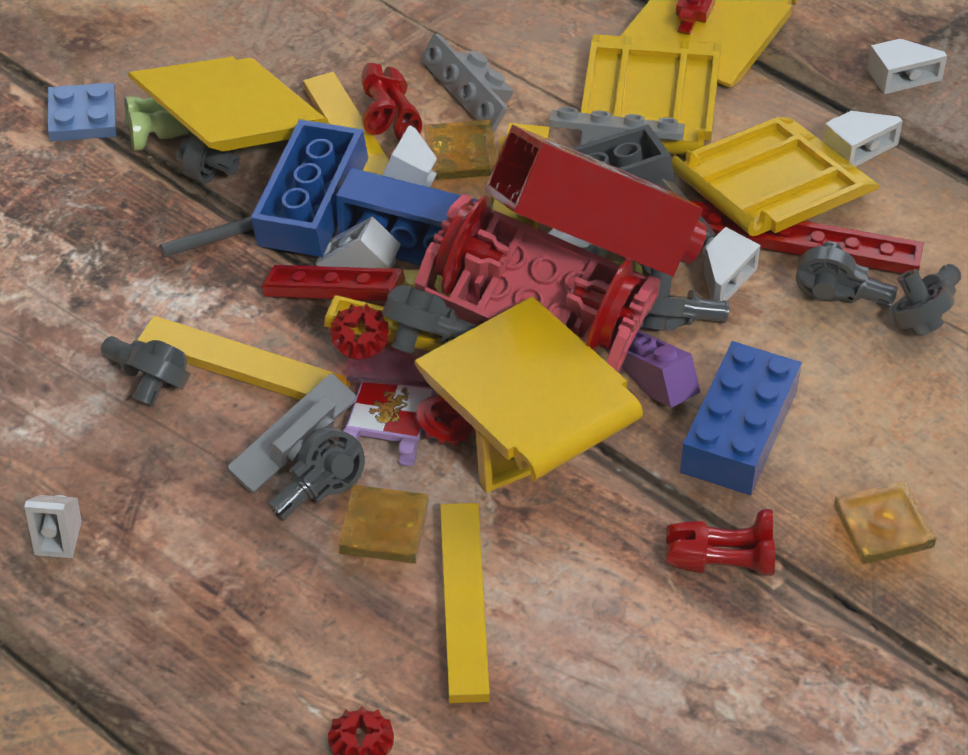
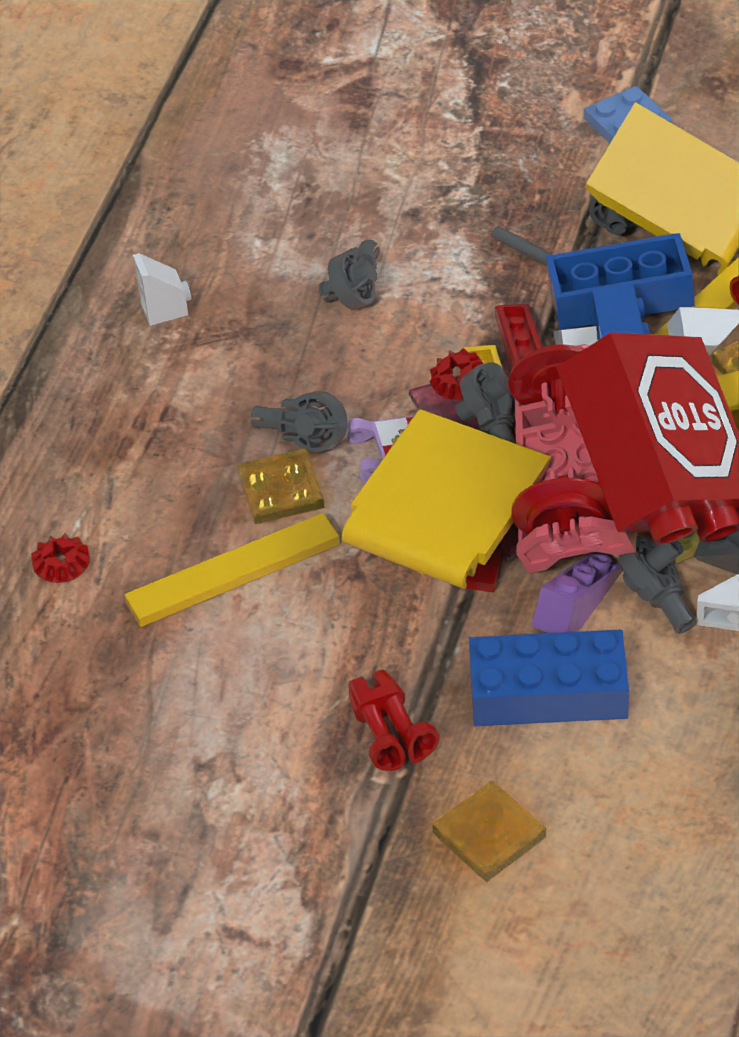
camera: 70 degrees right, 0 degrees up
yellow tile [137,315,350,400] -> none
light grey bracket [228,374,356,494] -> none

